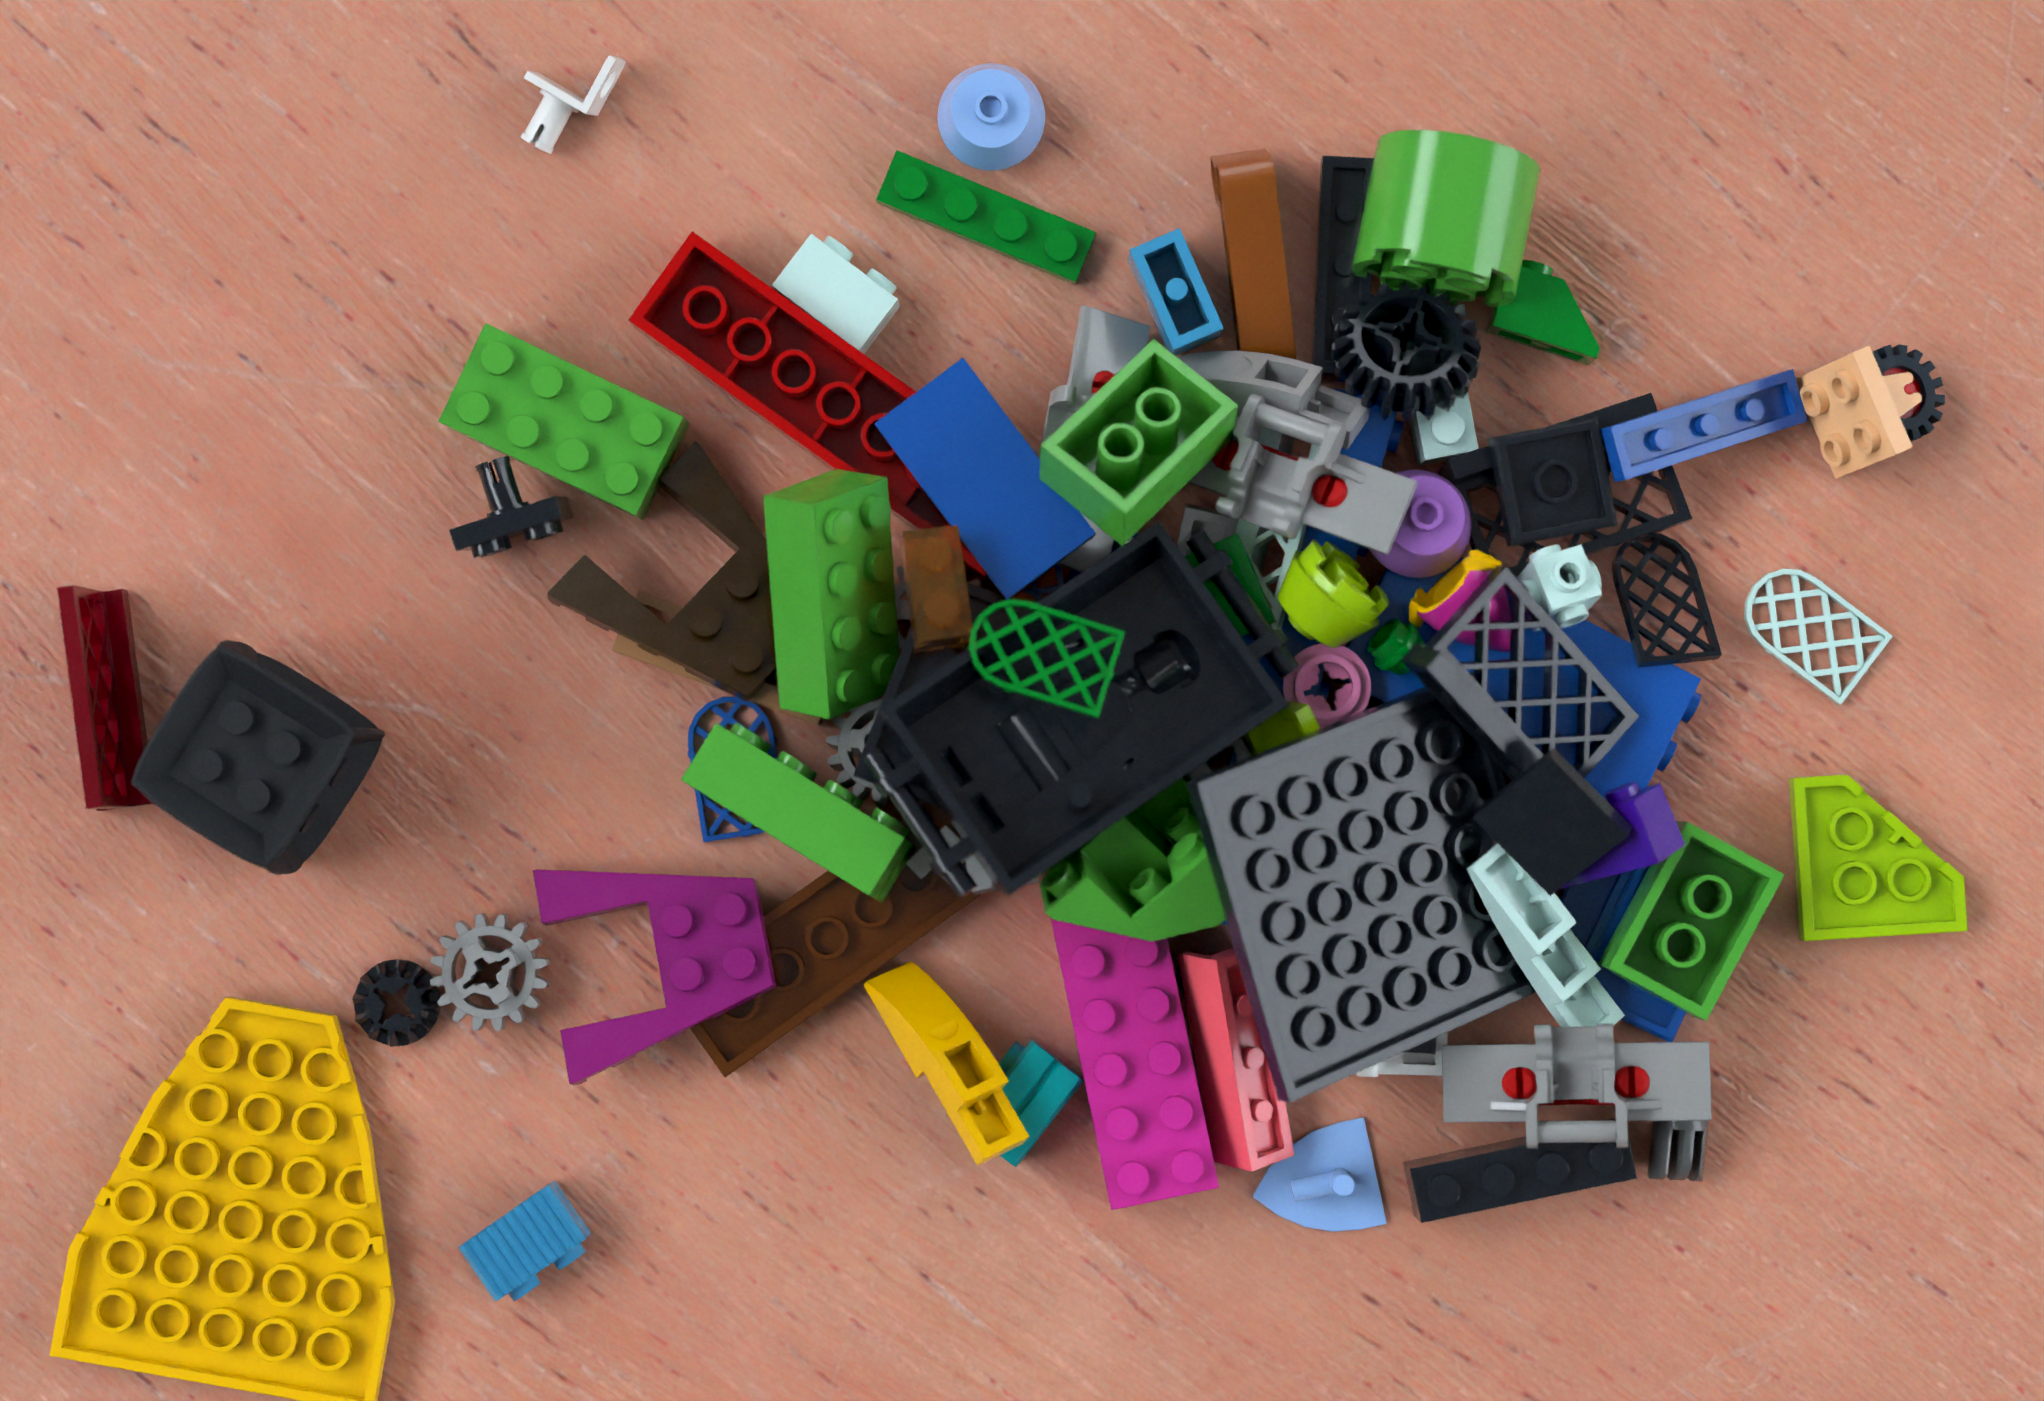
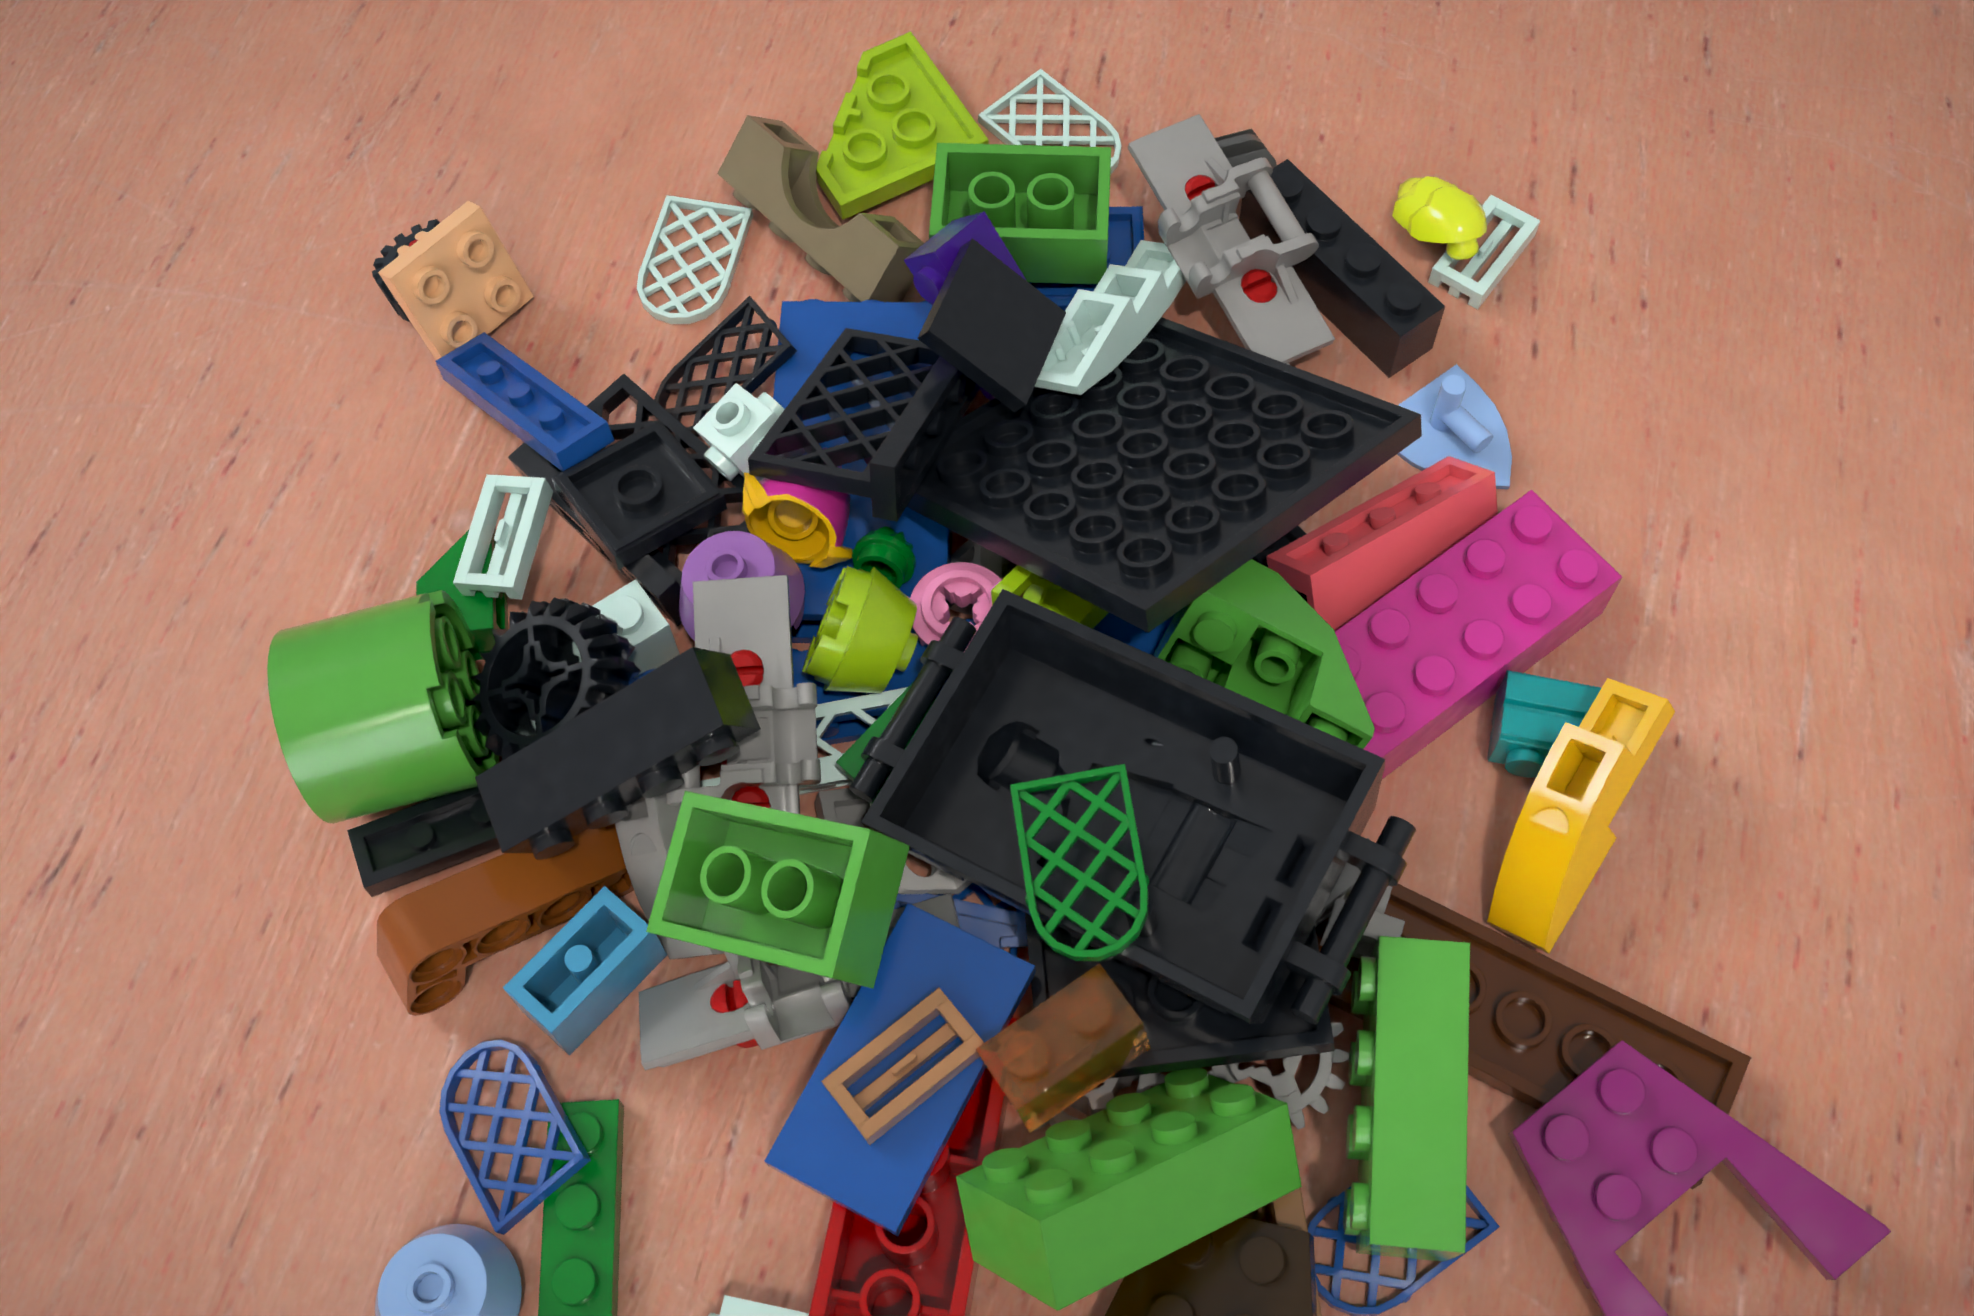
camera: 115 degrees left, 25 degrees down
none -> blue window [439,1039,591,1235]
none -> light aqua tile [453,474,553,600]
none -> black brick [475,647,761,860]
none -> dark tan arch [717,115,924,302]
none -> medium nougat tile [821,987,987,1145]
none -> light aqua window [978,69,1122,175]
none -> neon yellow arm [1392,176,1487,260]
none -> light aqua tile [1428,195,1540,309]

